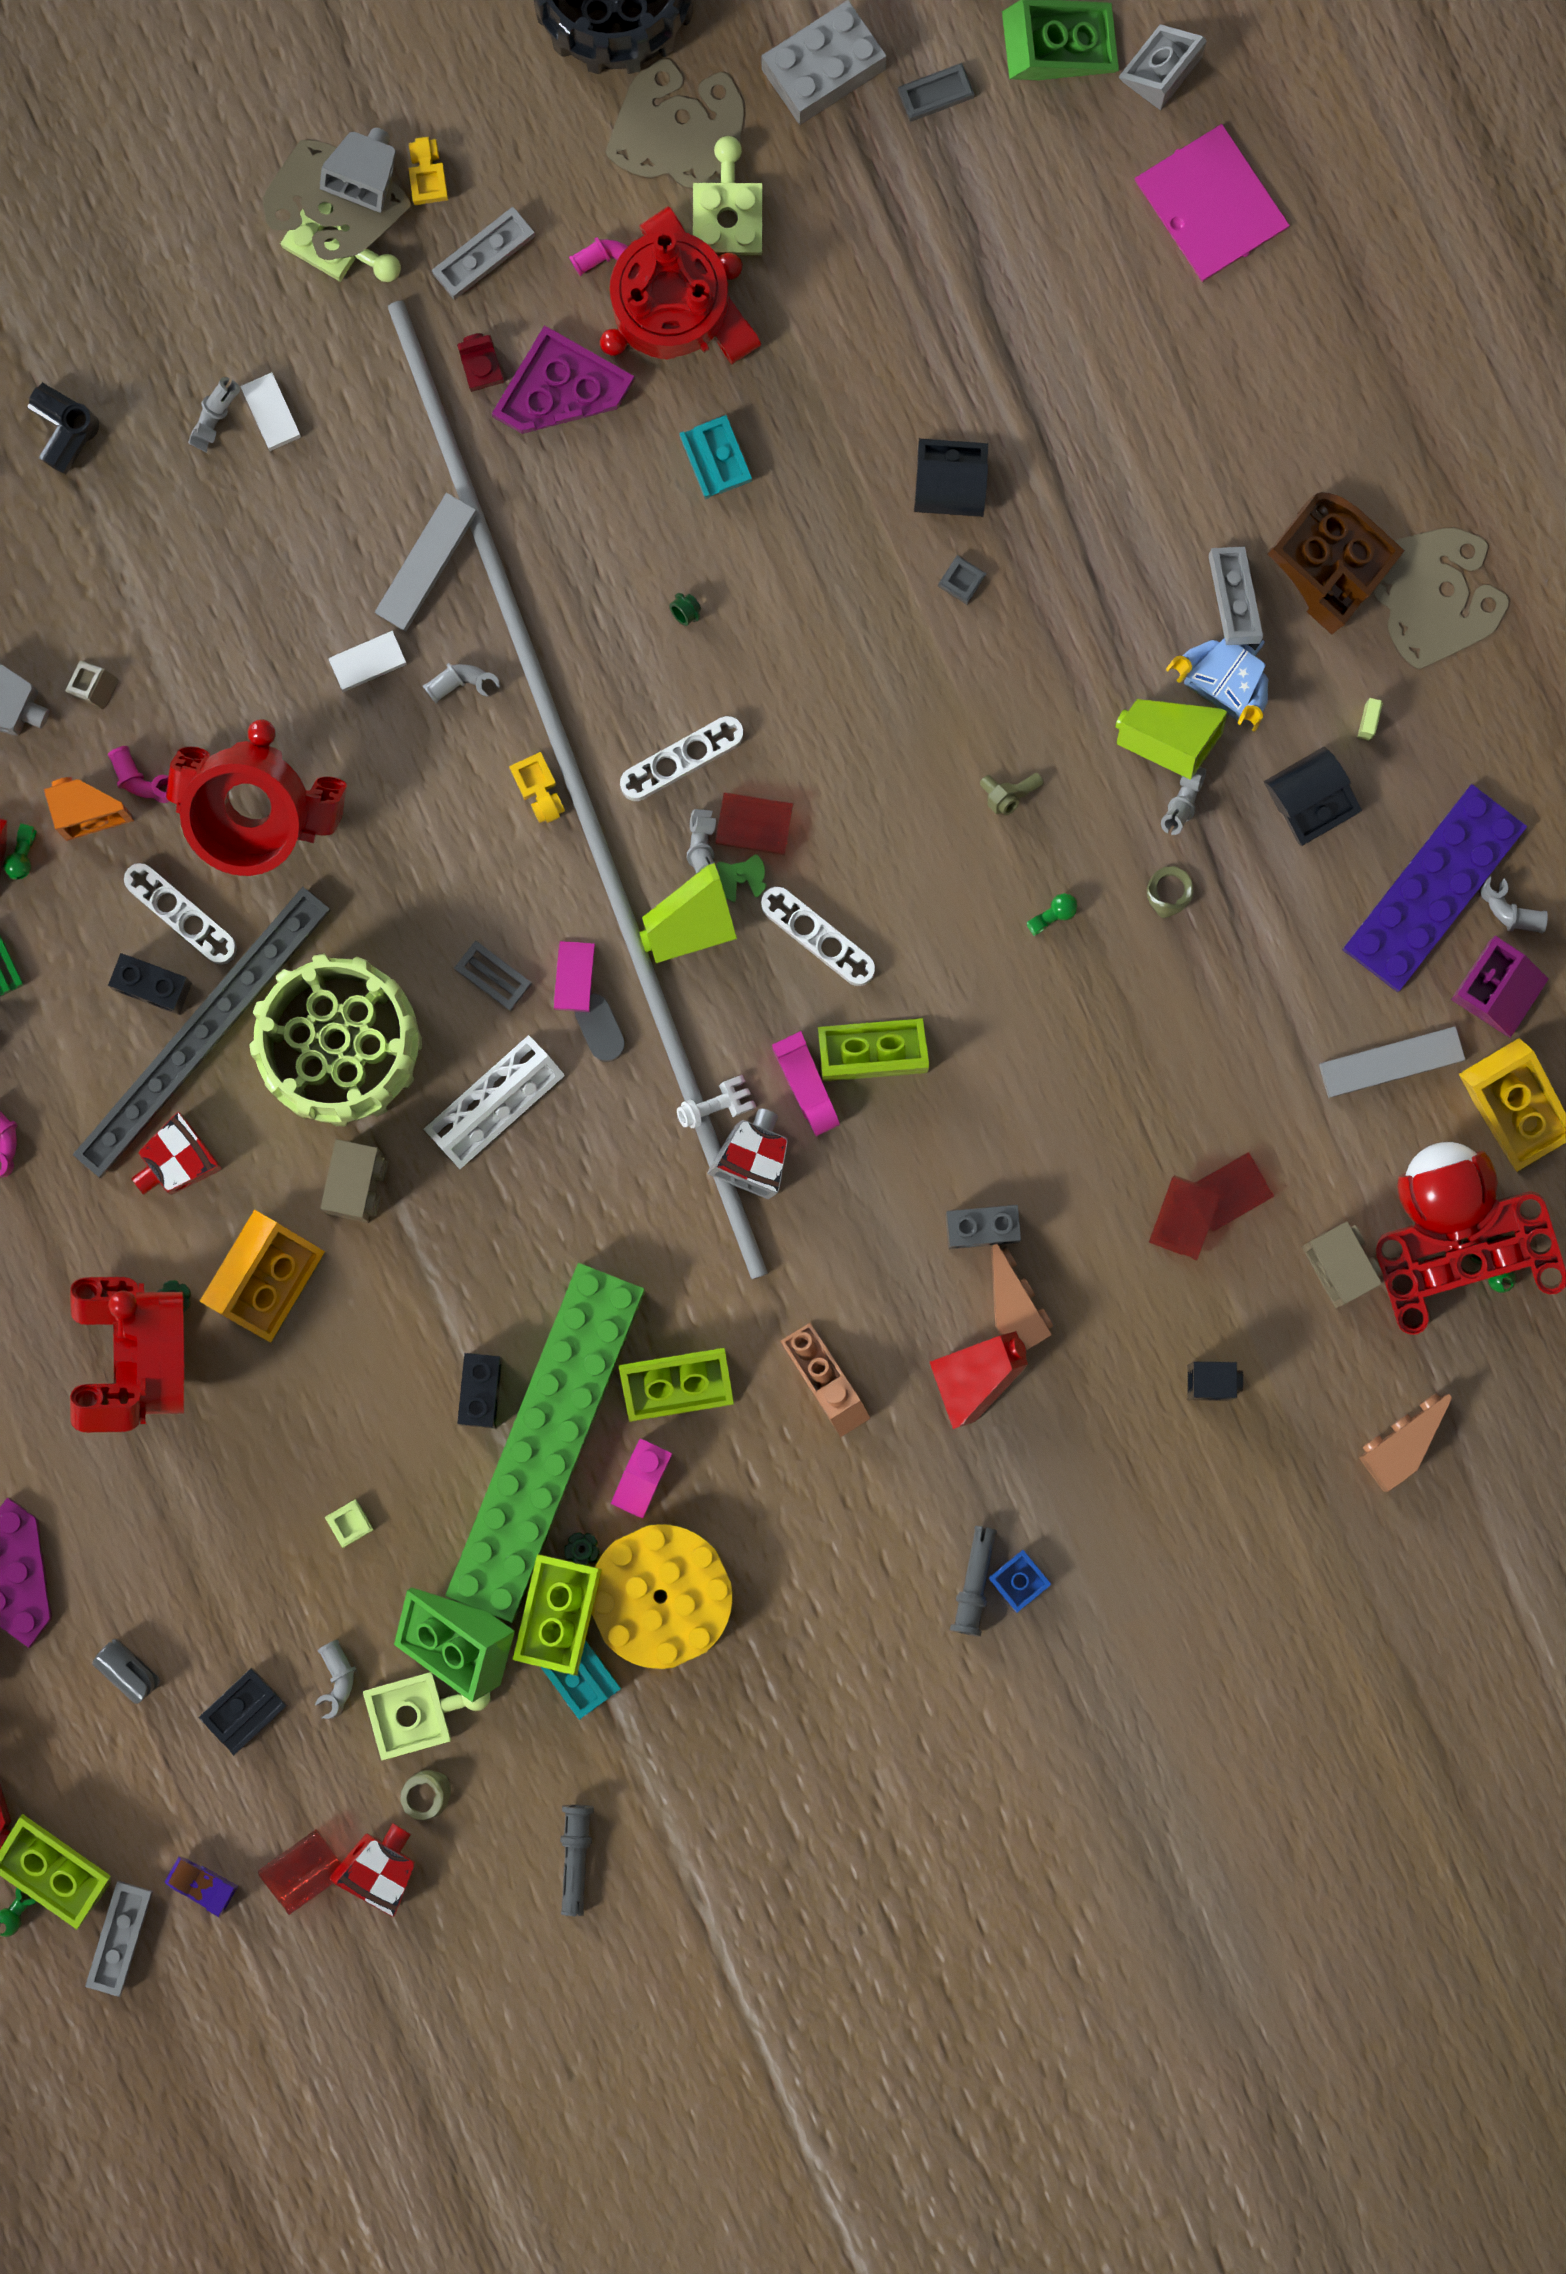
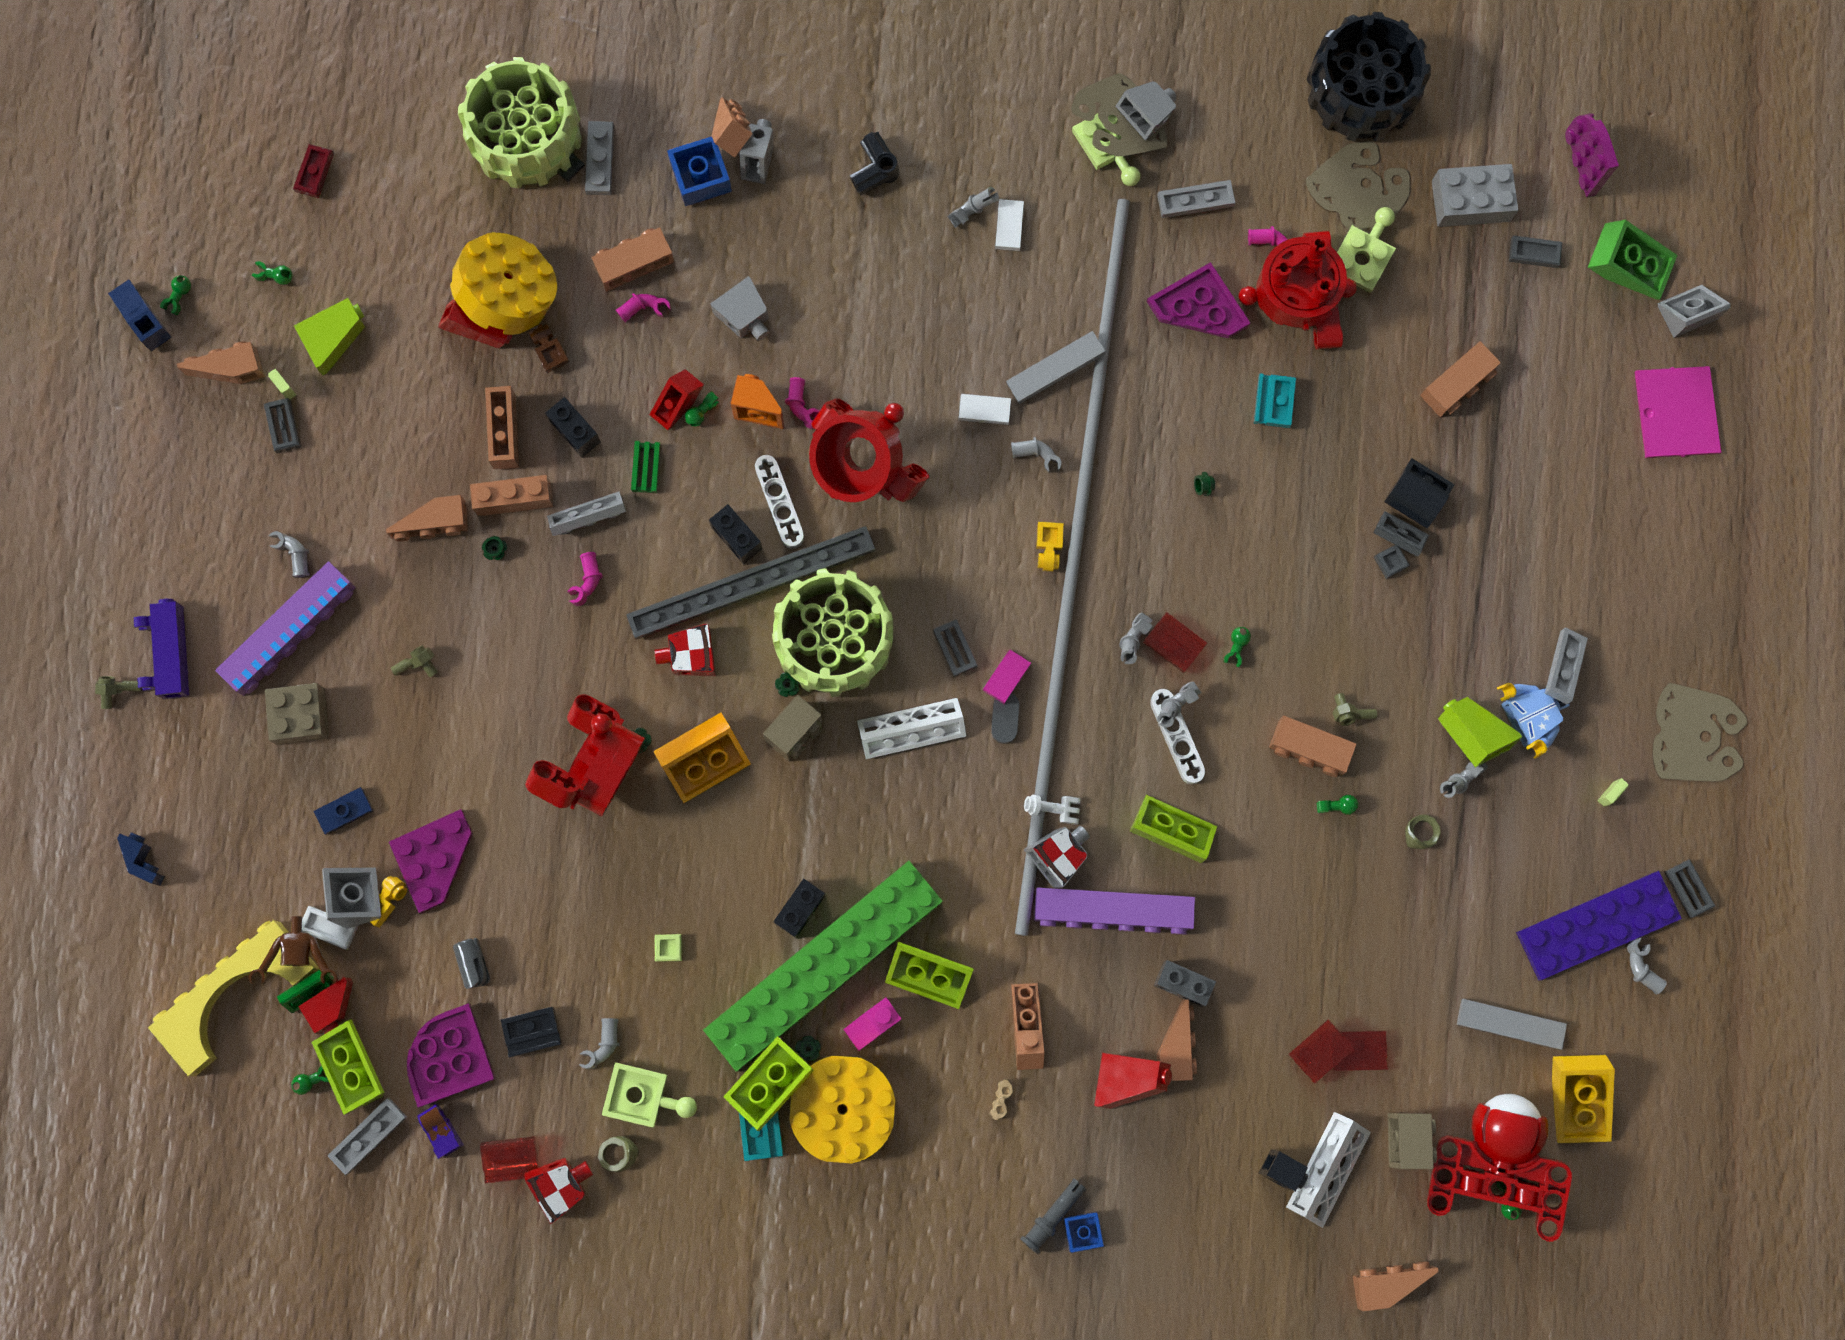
camera: 25 degrees right, 5 degrees down
dark tan slope [65,660,118,709] -> none
bright green slope [394,1588,515,1703] -> none
yellow plate [408,136,449,205] -> none
dark red bracket [457,333,504,392] -> none
dark grey pin [560,1804,594,1916] -> none
white beam [620,716,743,801] -> none
lime slope [639,863,737,963] -> none
bright green piece [716,854,766,902] -> none
dark pink leg [772,1031,840,1136] -> none
black brick [1263,747,1362,846] -> none
reddish brown slope [1267,492,1405,635] -> none
magenta slope [1451,936,1549,1038] -> none
none -> magenta plate [407,1003,496,1108]
none -> dark green plate [775,672,800,697]
none -> tan piece [990,1079,1013,1120]
none -> medium lavender brick [1034,888,1195,935]
none -> light grey piece [1157,682,1202,727]
none -> green arm [1223,627,1251,668]
none -> nougat brick [1269,715,1356,777]
none -> white fence [1286,1112,1371,1228]
none -> dark grey tile [1373,511,1429,557]
none -> nougat brick [1420,341,1501,418]
none -> dark grey tile [1664,859,1715,918]

